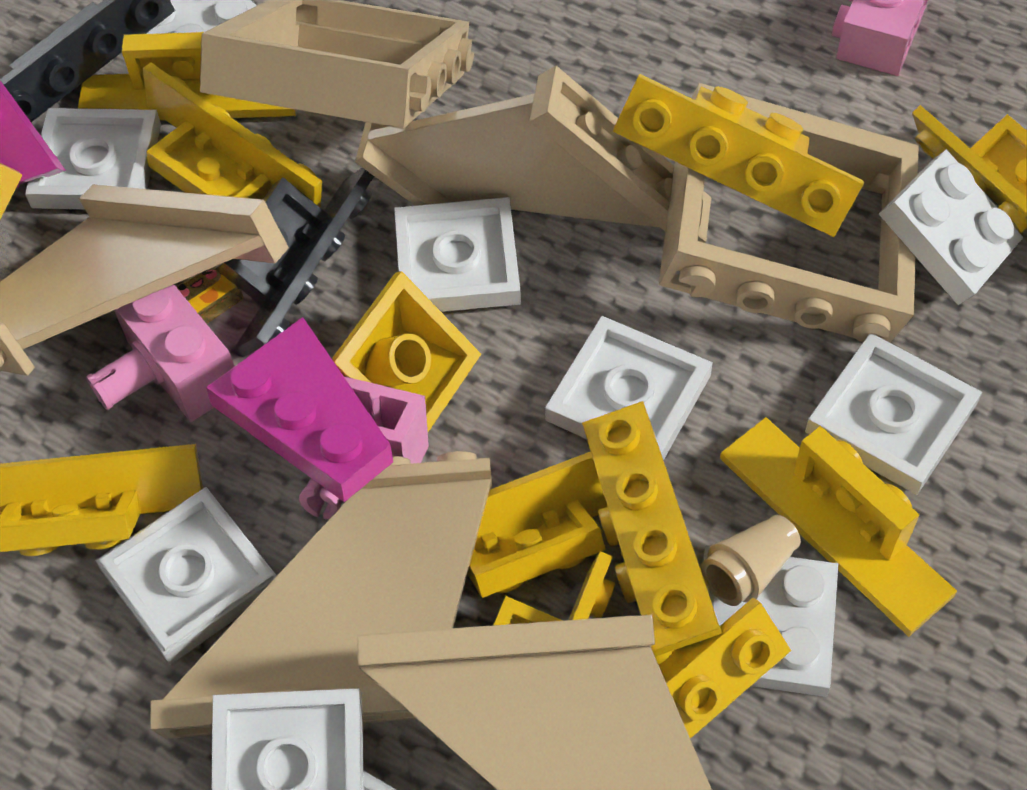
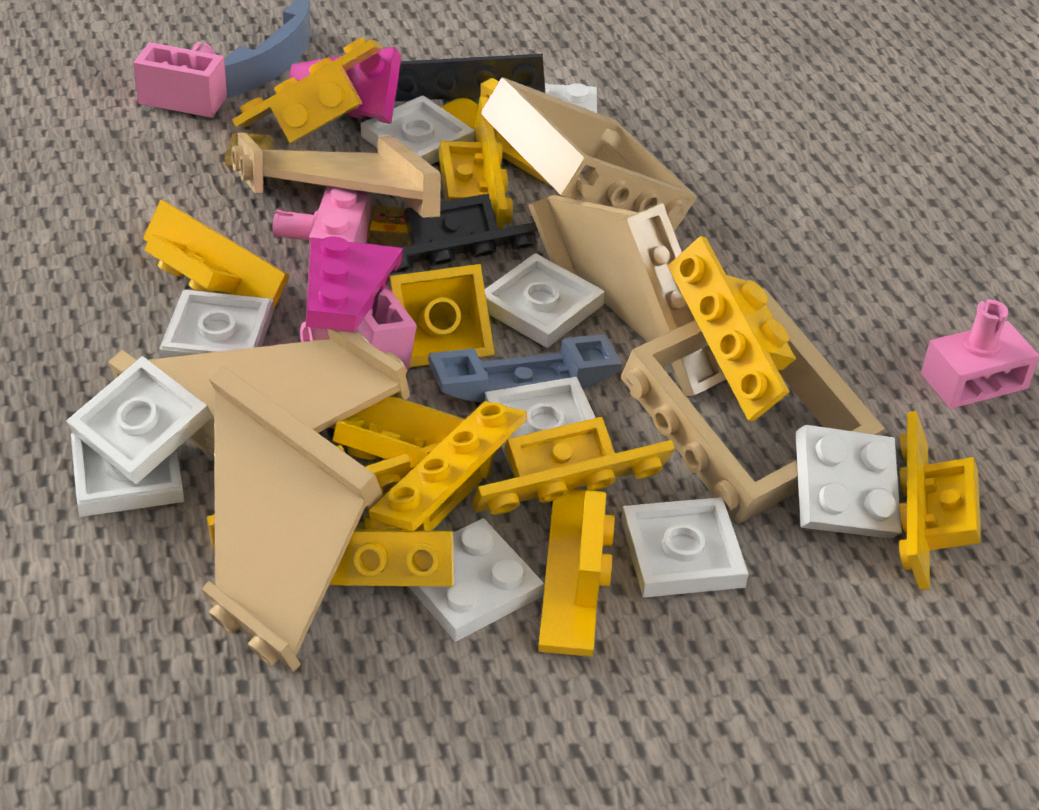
camera: 40 degrees right, 15 degrees down
tan cone [701,515,801,606] -> none
none -> sand blue slope [428,334,622,403]
none -> yellow bracket [471,417,675,515]

